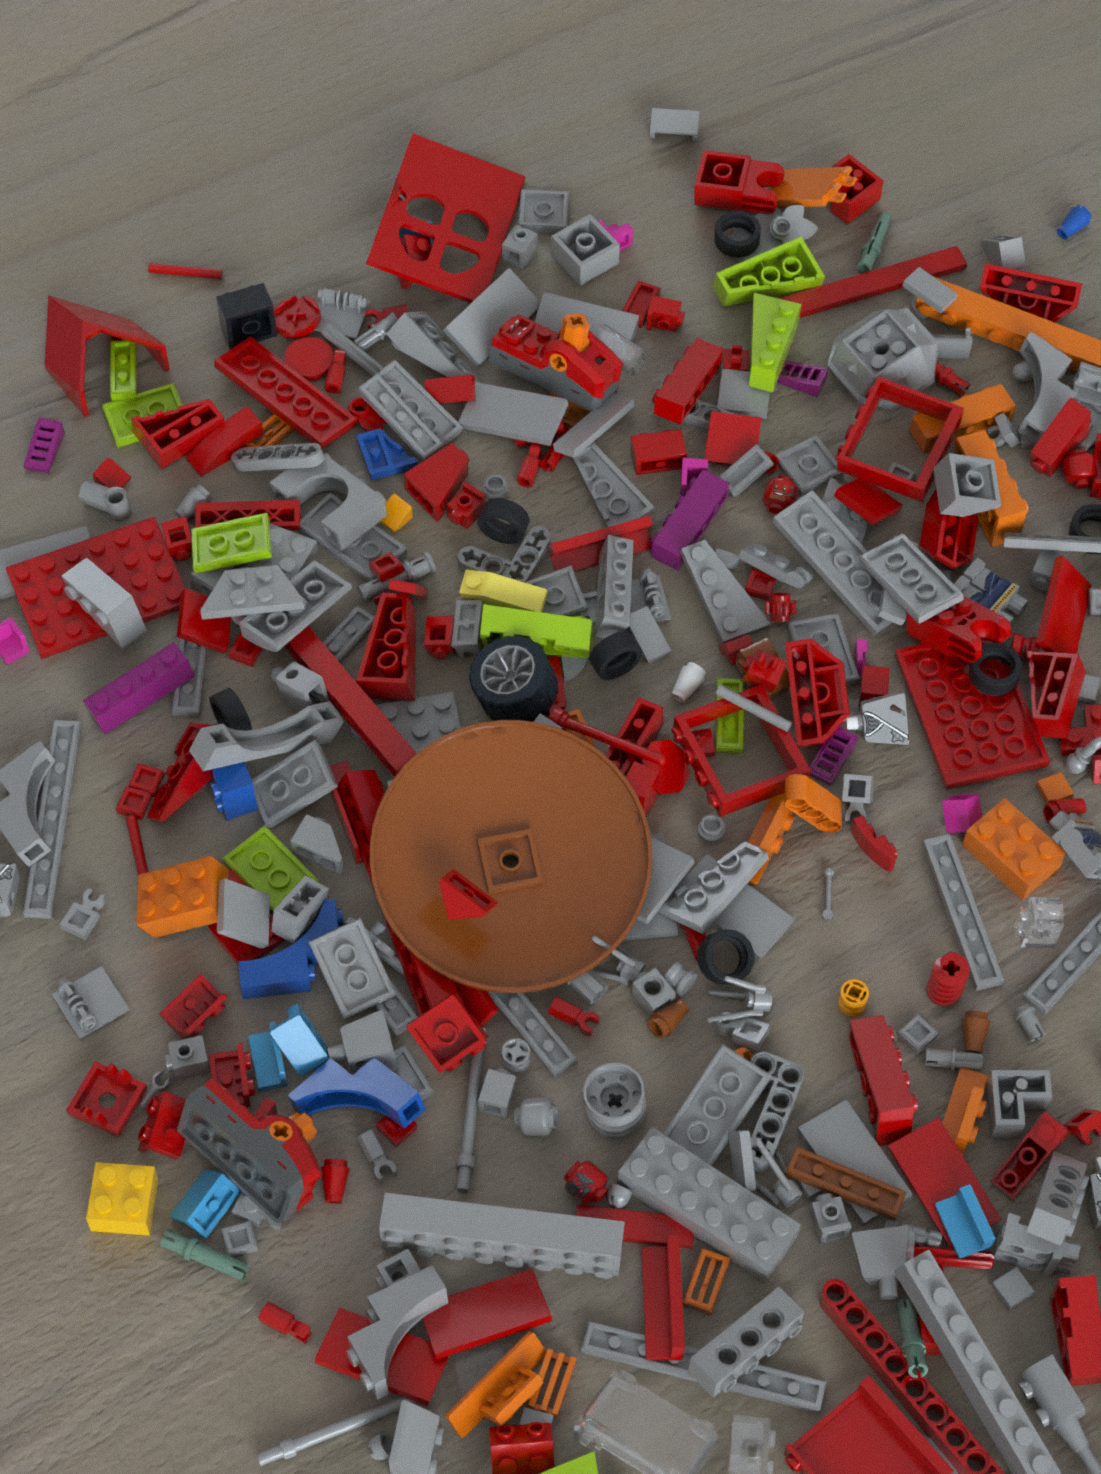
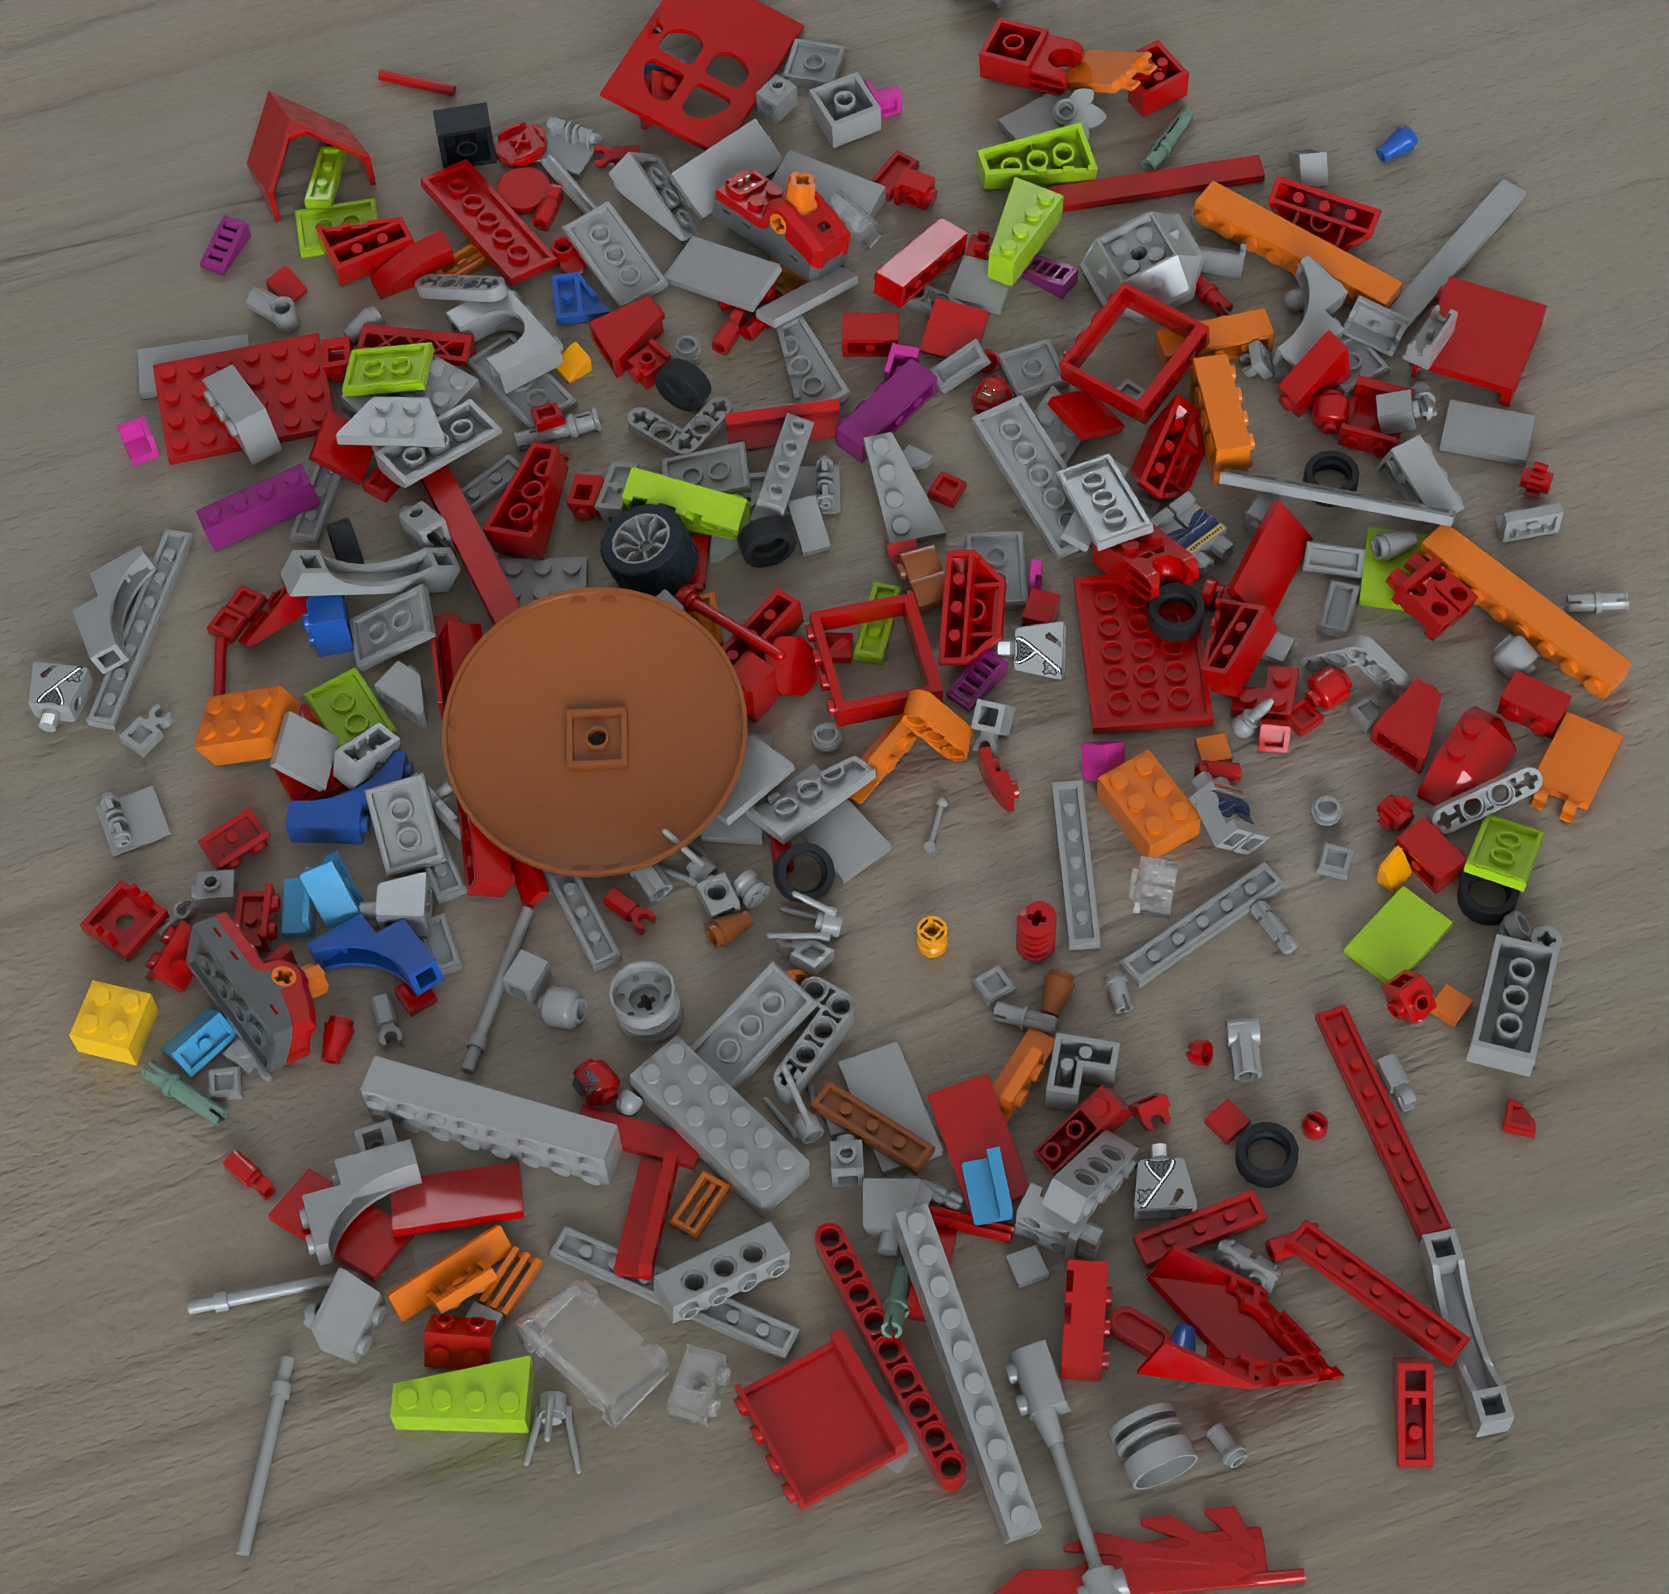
camera: 15 degrees right, 0 degrees up
light grey axle [354,312,398,351] -> none
light grey tile [358,373,444,461] -> none
red tile [388,579,428,598] -> none
red plate [406,992,488,1074] -> none
red tile [424,375,476,405] -> none
red slope [439,869,498,920] -> none
light yellow slope [459,570,548,612] -> none
light grey wheel [502,1038,530,1074] -> none
white cone [671,662,706,703] -> none
black tyre [714,210,761,258] -> none
light grey bar [716,685,792,732] -> none
light grey tile [728,1130,756,1191] -> none
light grey hinge [739,542,813,589] -> none
red brick [741,649,787,693] -> none
red gear [765,593,796,622] -> none
red wedge [849,1015,918,1146] -> none
light grey tile [903,267,958,313] -> none
light grey slope [933,453,1001,517] -> none

